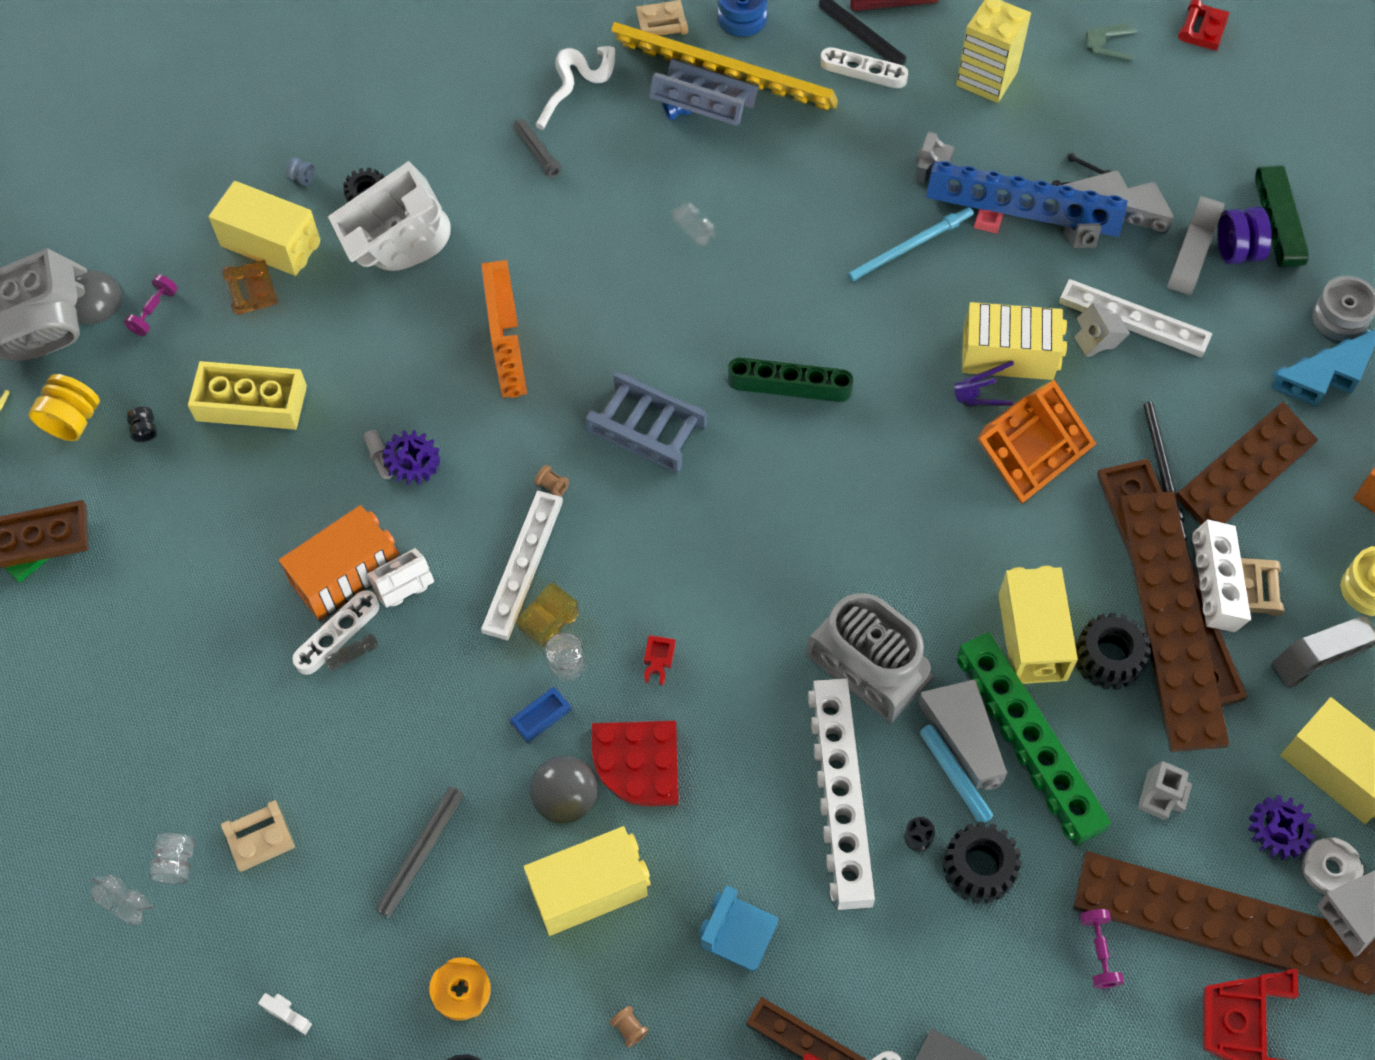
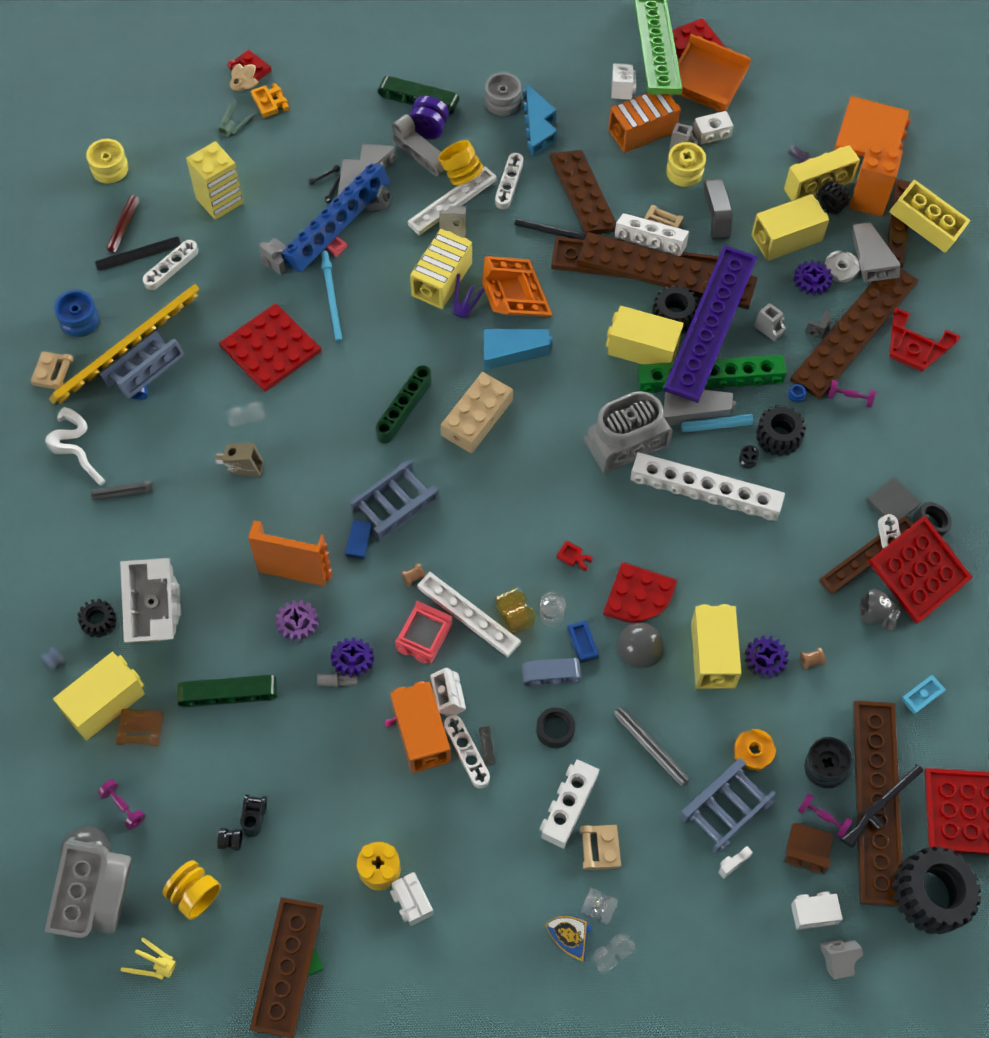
camera: 70 degrees left, 0 degrees up
light yellow brick [188,361,307,430] -> none
dark azure bracket [698,885,778,971] -> none
none -> dark green beam [177,675,277,707]
none -> dark tan torso [216,443,264,477]
none -> red plate [219,303,322,392]
none -> tan plate [230,64,258,92]
none -> black piece [240,794,267,837]
none -> light orange plate [250,83,290,118]
none -> medium lavender gear [275,600,319,642]
none -> blue tile [345,519,373,559]
none -> yellow brick [357,842,401,891]
none -> white brick [390,872,434,926]
none -> coral window [395,601,453,665]
none -> yellow wheel [438,140,483,186]
none -> tan brick [441,372,513,454]
none -> dark azure slope [484,329,553,370]
none -> white beam [495,153,523,210]
none -> sand blue beam [522,658,582,687]
none -> black tyre [536,707,575,749]
none -> white brick [539,759,600,849]
none -> shield [545,915,591,962]
none -> dark purple plate [663,245,758,403]
none -> sand blue fence [679,758,776,854]
none -> dark purple gear [744,635,789,679]
none -> blue plate [788,384,806,402]
none -> dark grey bracket [805,310,833,339]

